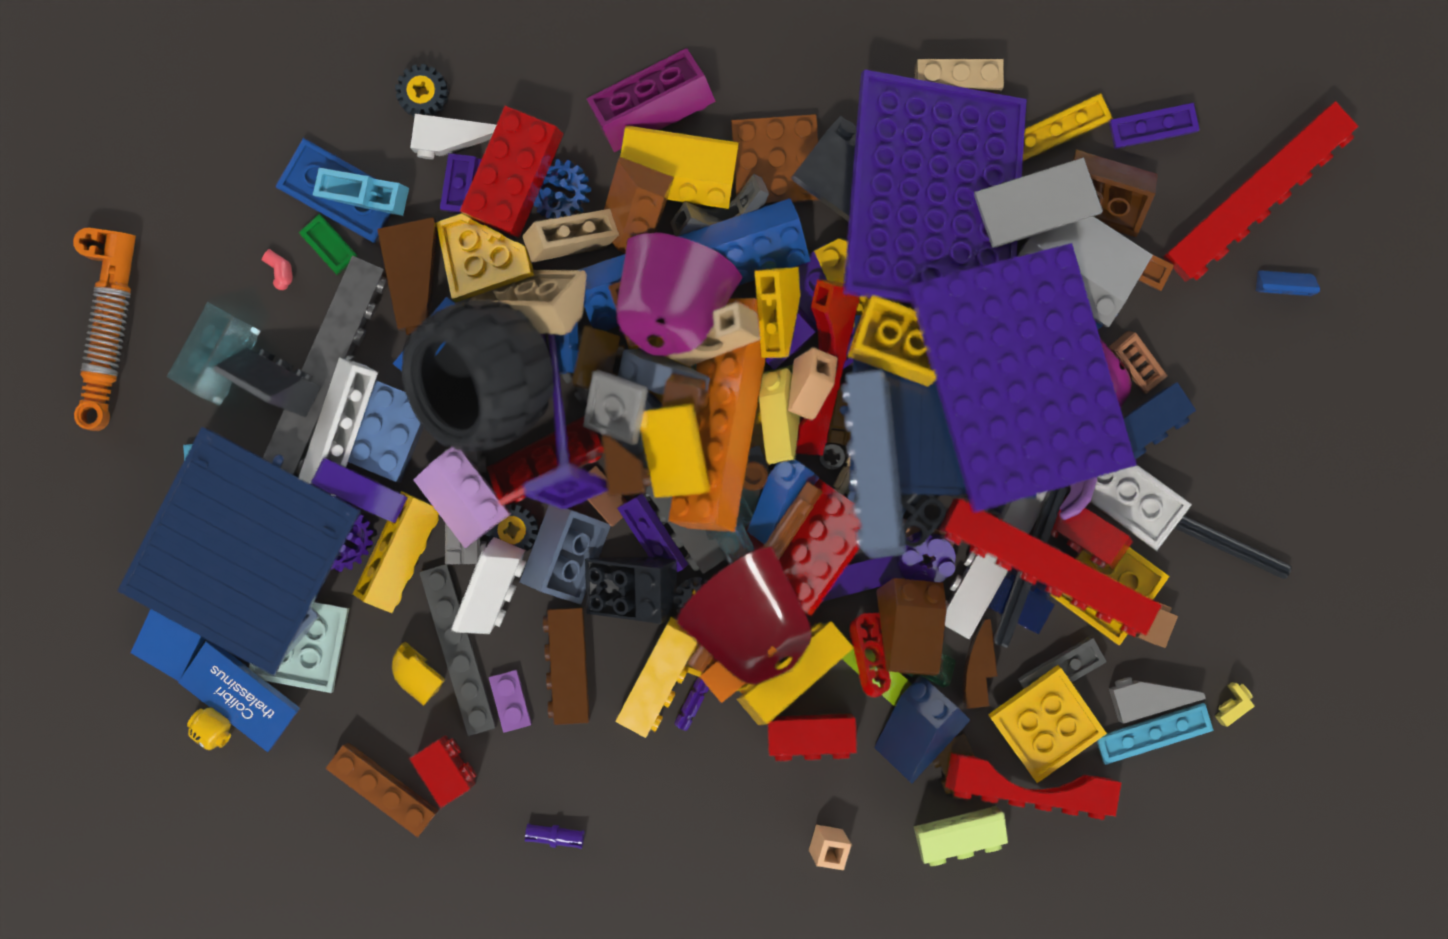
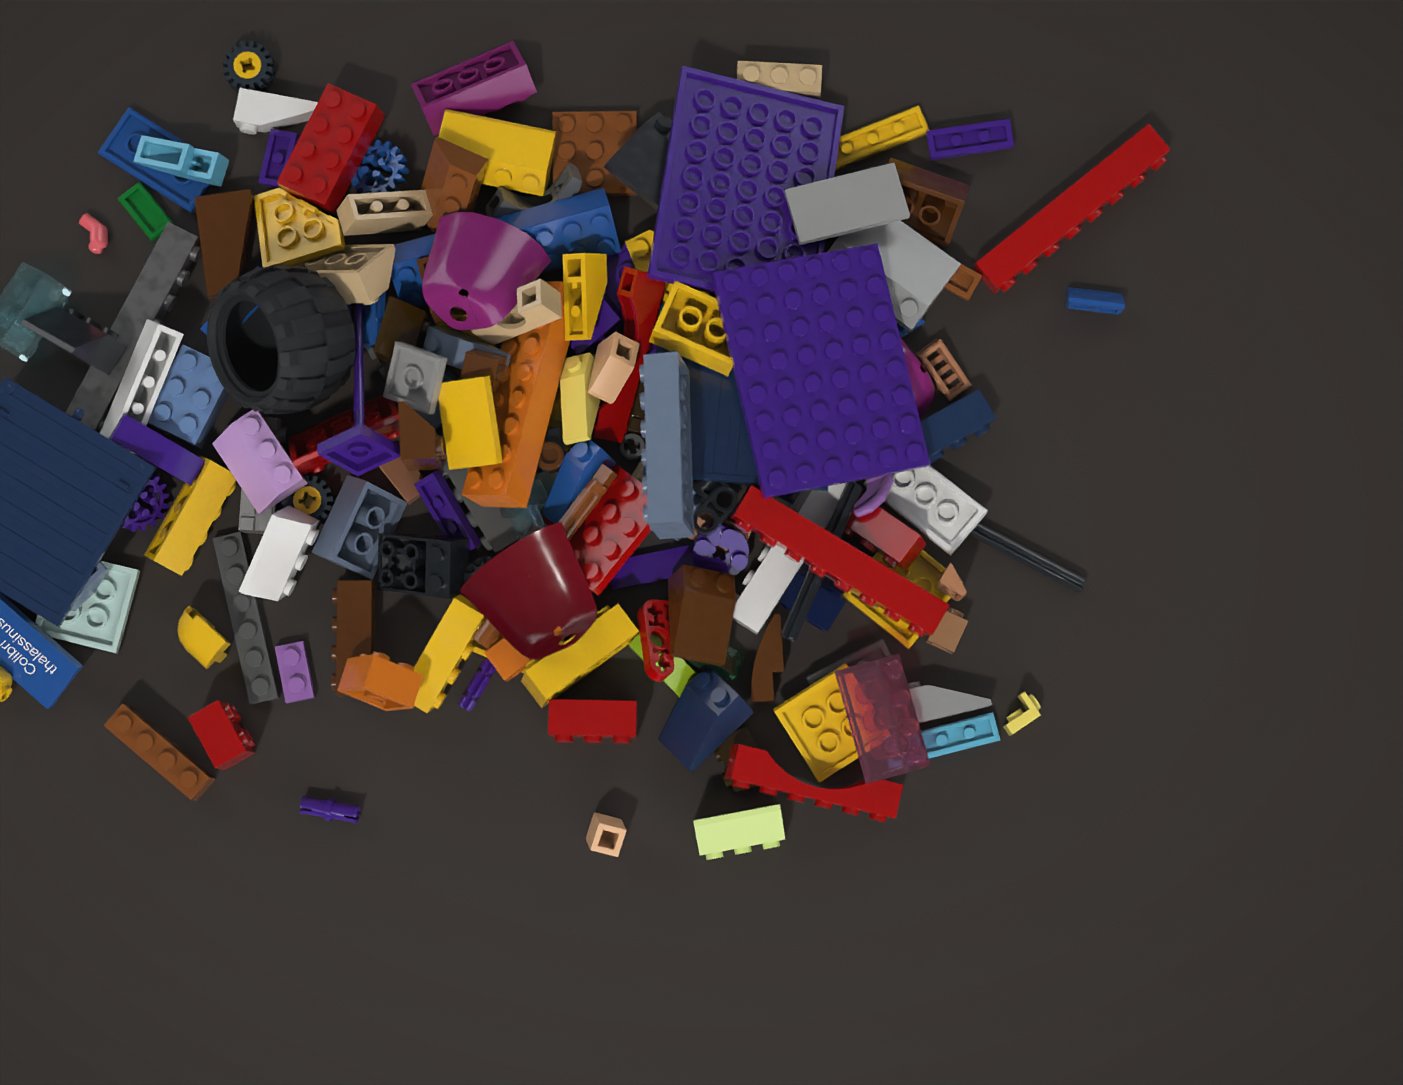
camera: 10 degrees right, 5 degrees down
none -> orange brick [337,652,423,711]
none -> clear pink slope [835,654,931,784]
none -> nougat slope [935,563,967,602]

